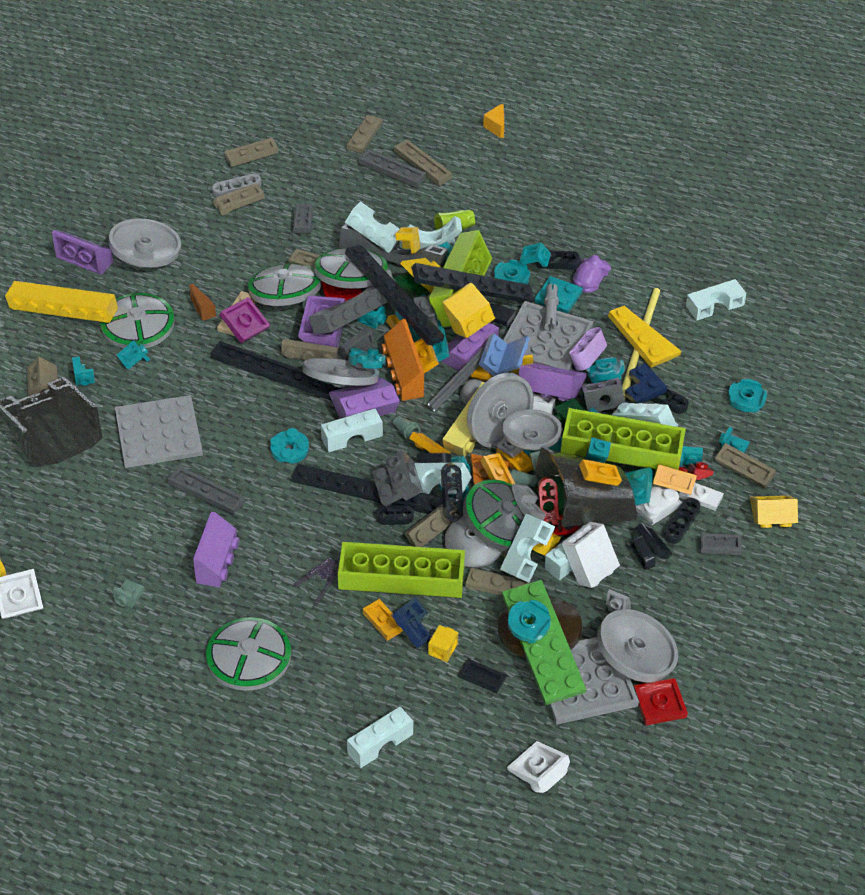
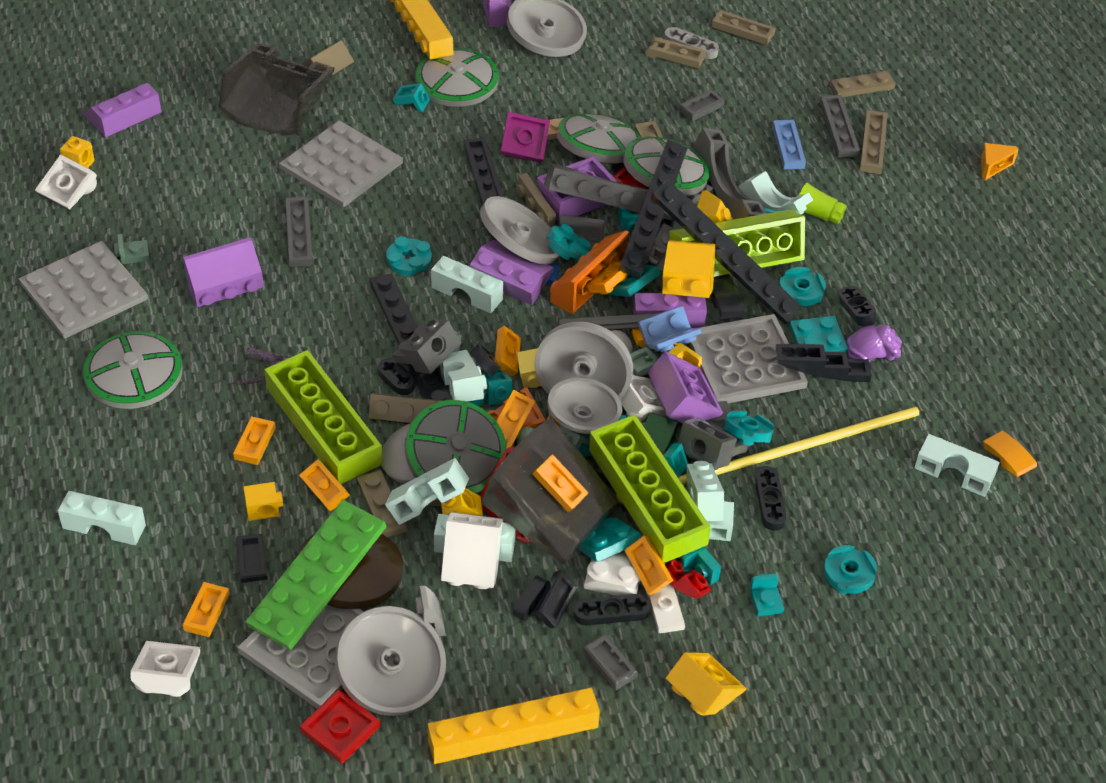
camera: 50 degrees right, 0 degrees up
teal bracket [72,356,95,386] -> none
dark orange slope [189,284,216,320] -> none
light aqua arch [345,202,399,253] -> none
dark blue plate [391,597,432,649] -> none
sand green cone [393,416,421,440] -> none
yellow panel [395,227,421,253] -> none
black beam [441,463,464,522] -> none
teal plate [508,600,551,643] -> none
light grey slope [512,484,546,520] -> none
teal bracket [520,243,551,267] -> none
light grey pin [544,284,559,331] -> none
lavender beam [569,327,607,371] -> none
teal bracket [585,438,611,463] -> none
yellow wing [608,306,682,368] -> none
dark blue plate [624,363,667,404] -> none
dark tan plate [715,443,776,489] -> none
none -> light grey plate [18,241,148,339]
none -> light orange plate [183,582,230,637]
none -> light orange plate [299,459,350,512]
none -> yellow brick [427,688,600,764]
none -> medium blue plate [772,120,806,170]
none -> black slope [776,344,872,382]
none -> light orange slope [983,430,1037,477]

